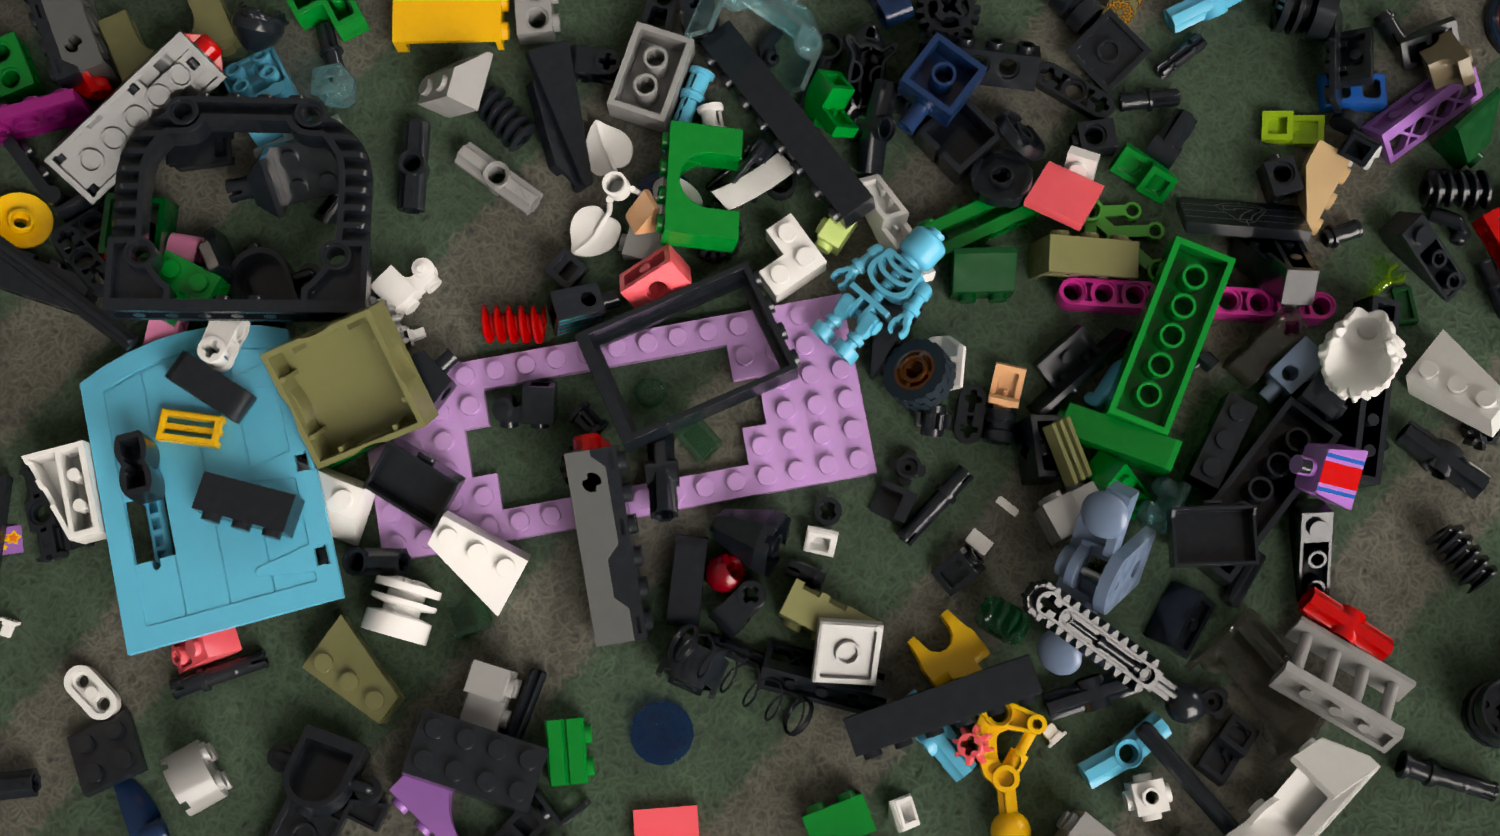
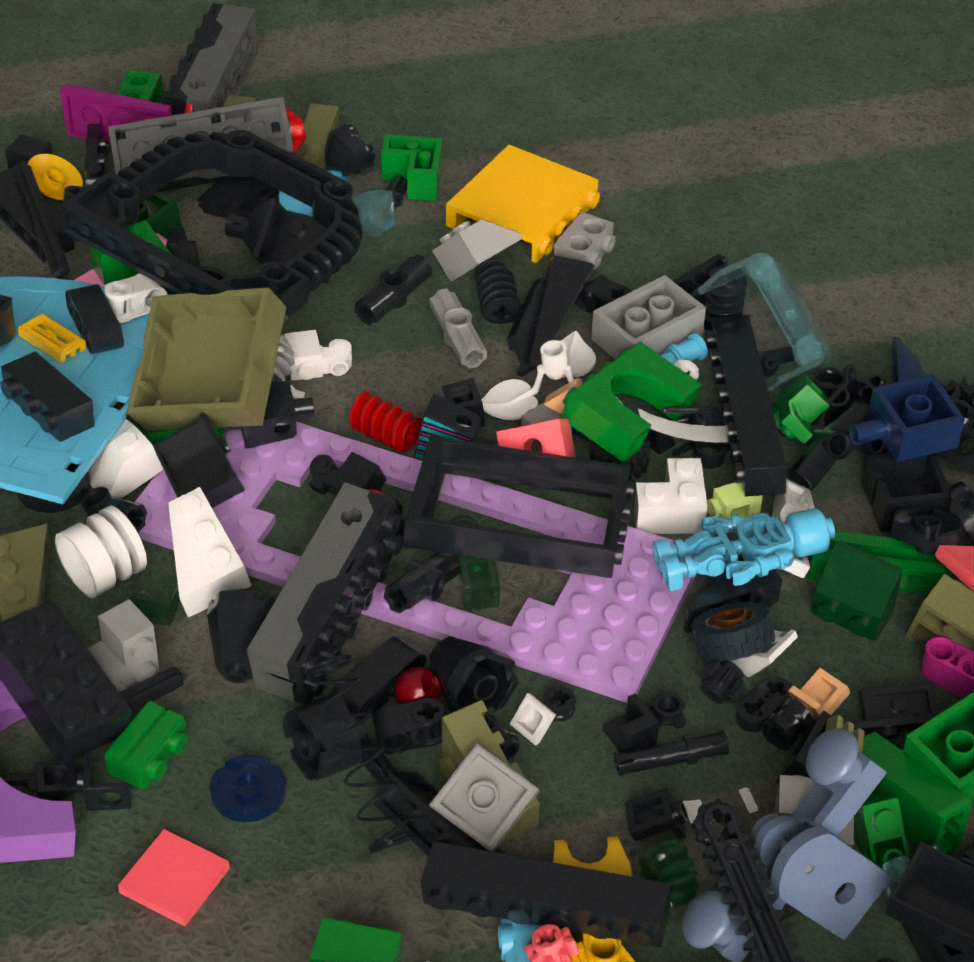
camera: 30 degrees right, 35 degrees down
none -> black cone [207,589,276,683]

